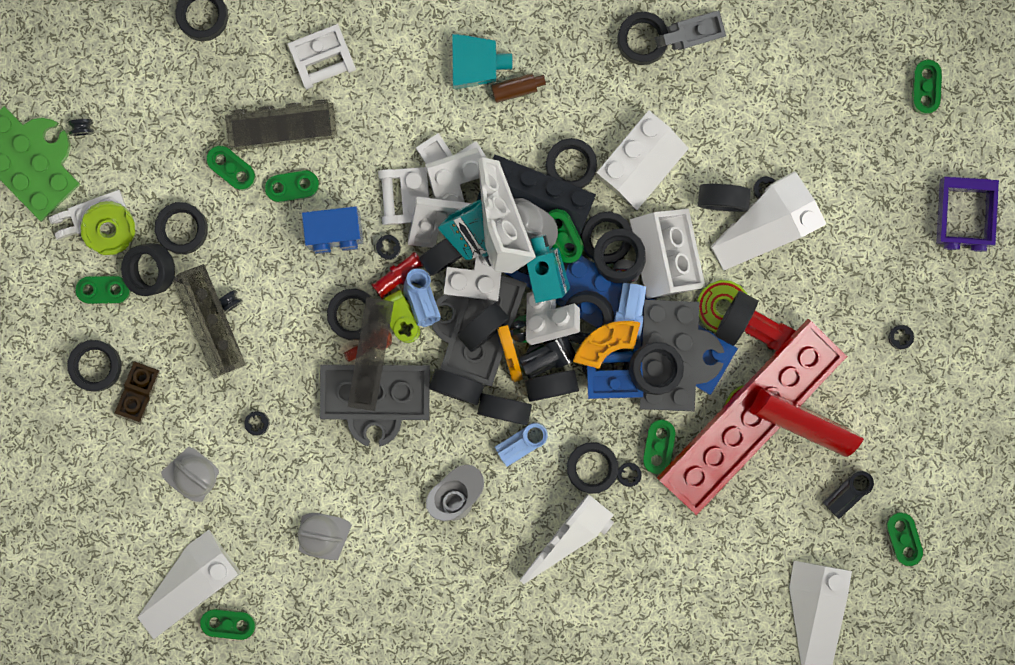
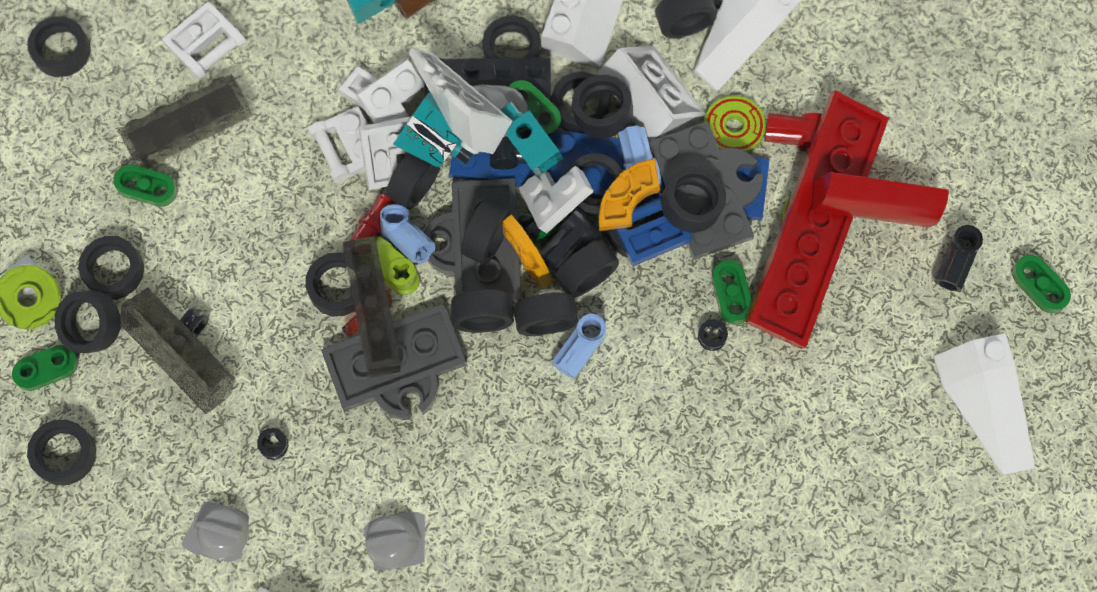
camera: 20 degrees left, 15 degrees down
dark brown slope [114,361,160,425] -> none
green plate [265,170,320,203] -> none
blue brick [302,206,364,254] -> none
black bush [376,235,401,260] -> none
light grey piece [426,465,484,521] -> none
white plate [444,255,502,301] -> none
white wedge [520,494,614,584] -> none
black tyre [567,442,618,494] -> none
black tyre [715,291,759,346] -> none
black bush [888,325,914,350] -> none

